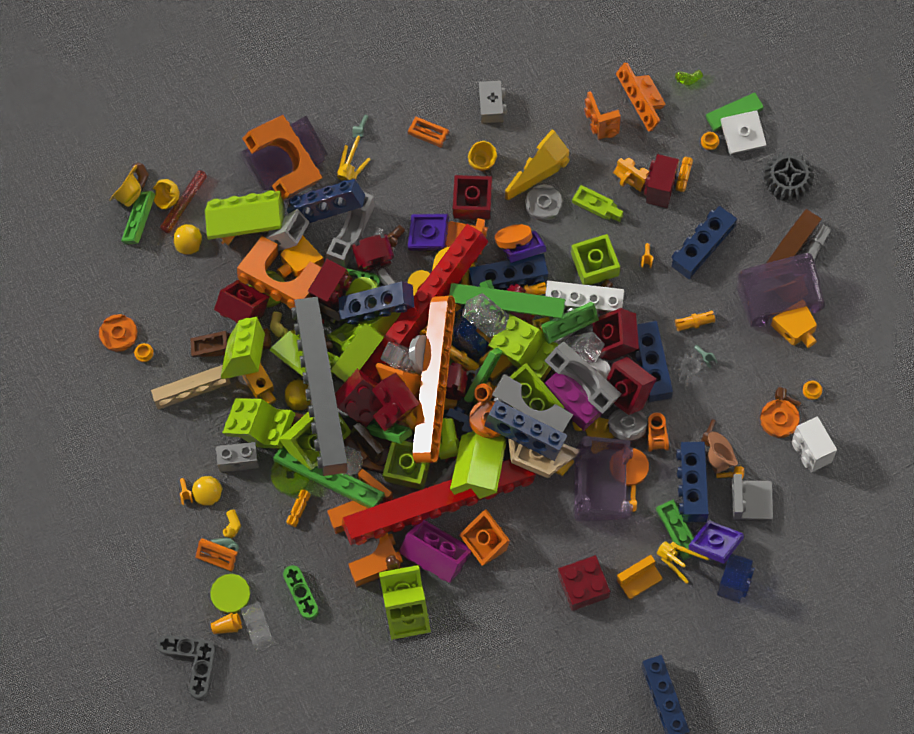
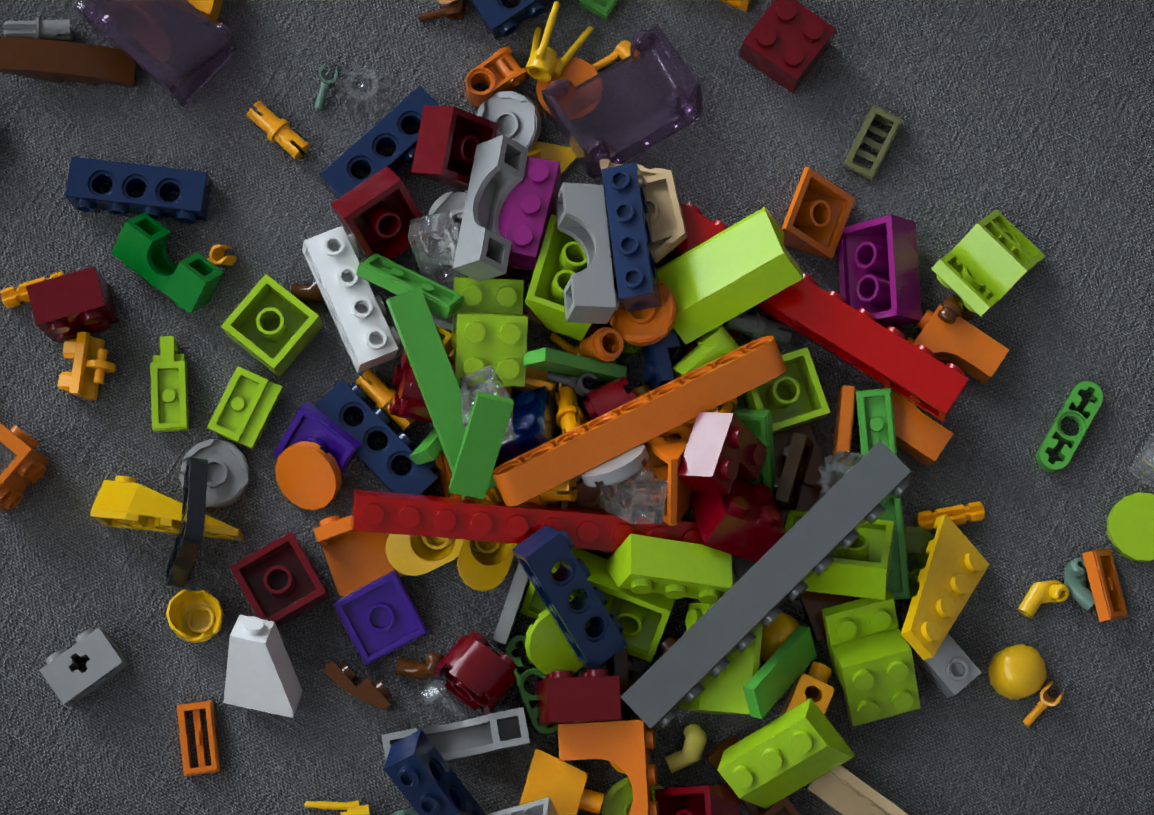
camera: 130 degrees left, 10 degrees up
none -> green arch [111,212,224,314]
none -> black beam [165,457,208,588]
none -> lime plate [207,366,284,451]
none -> white slope [223,615,302,718]
none -> reddish brown slope [323,661,393,711]
none -> bright green tile [449,391,514,500]
none -> yellow plant [526,1,593,82]
none -> bright green tile [743,626,817,719]
none -> olive slope [842,105,903,180]
none -> yellow wing [901,514,990,660]

